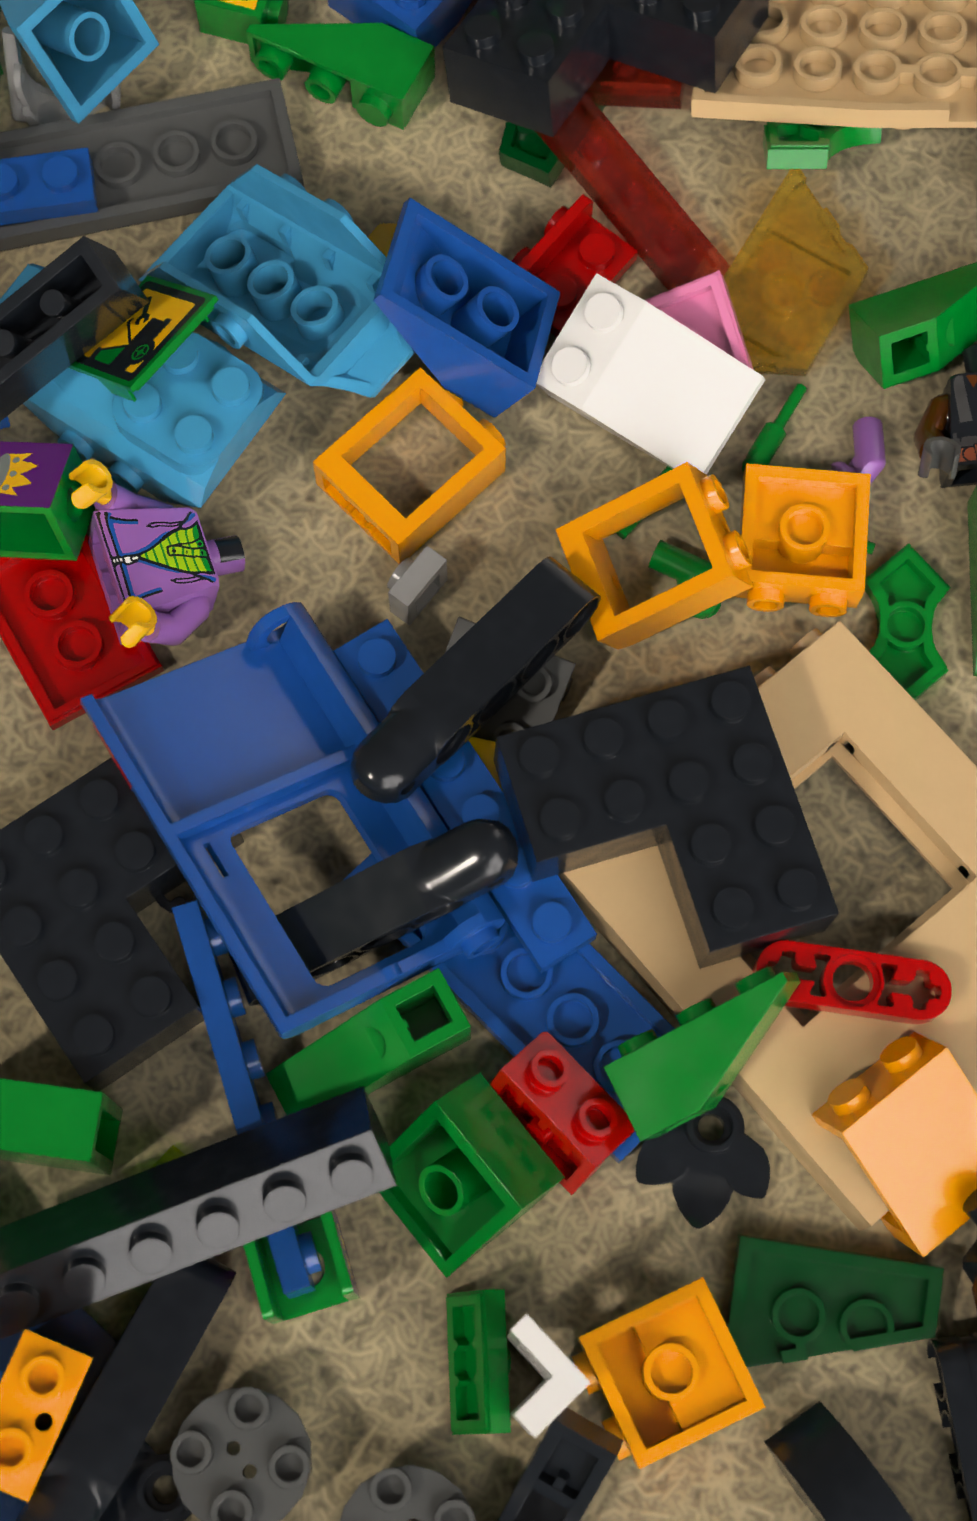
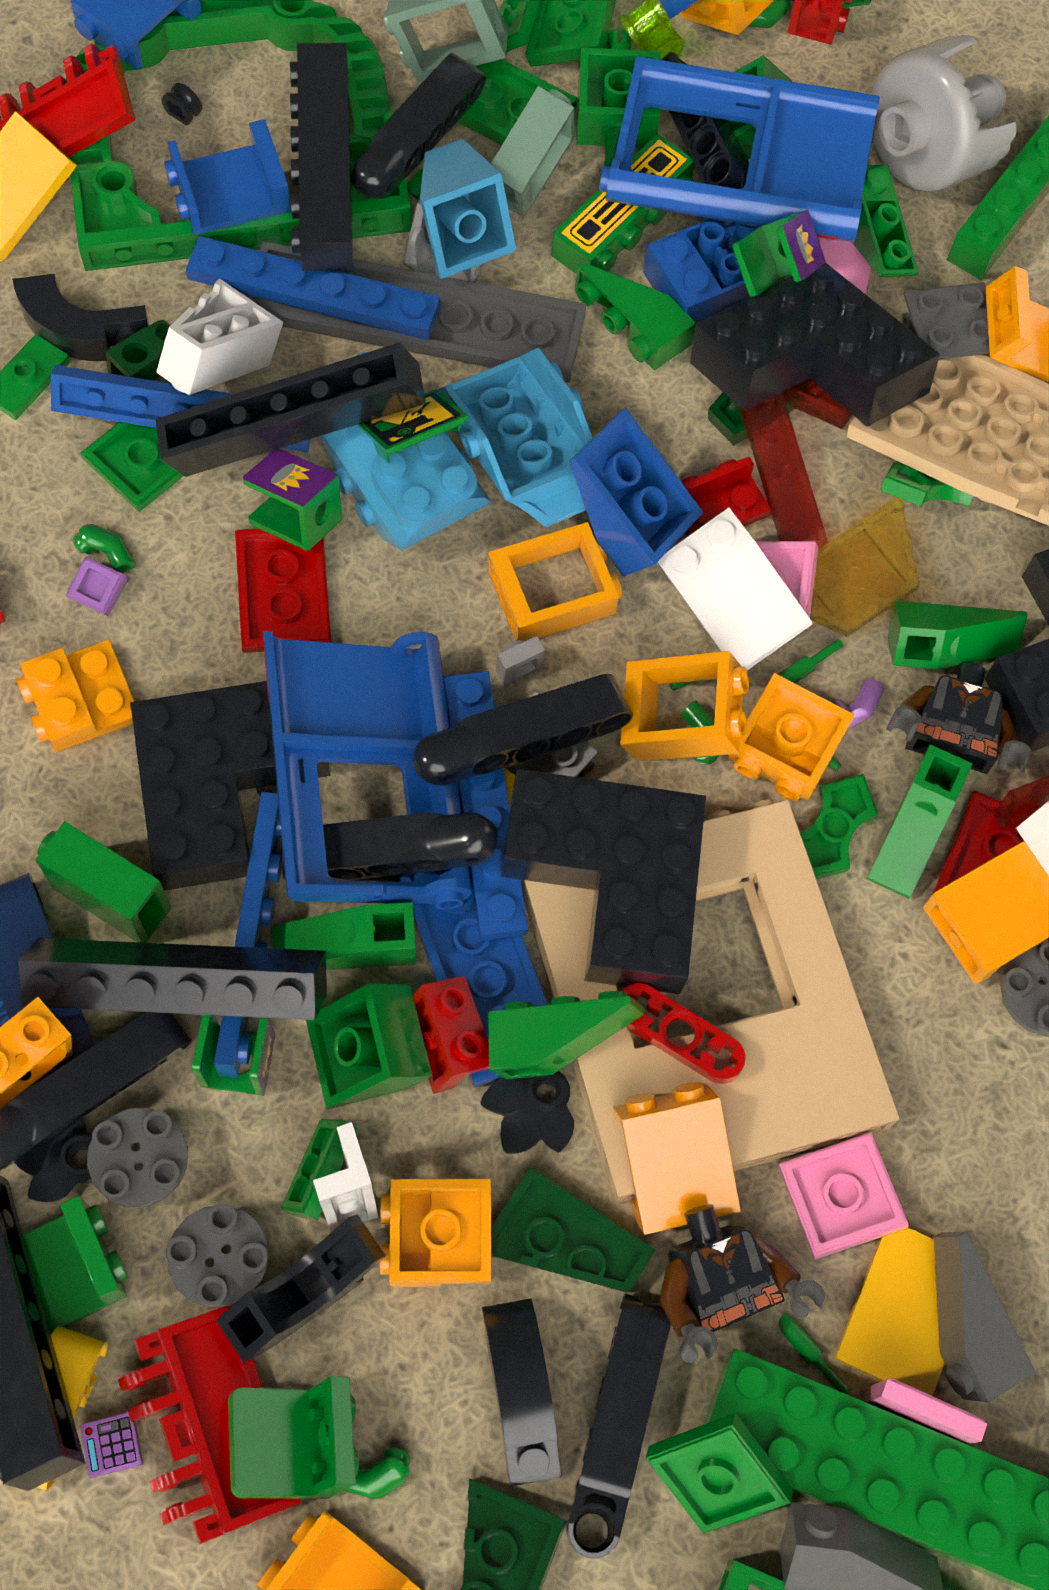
camera: 20 degrees right, 5 degrees down
torso [69,459,245,648] -> none

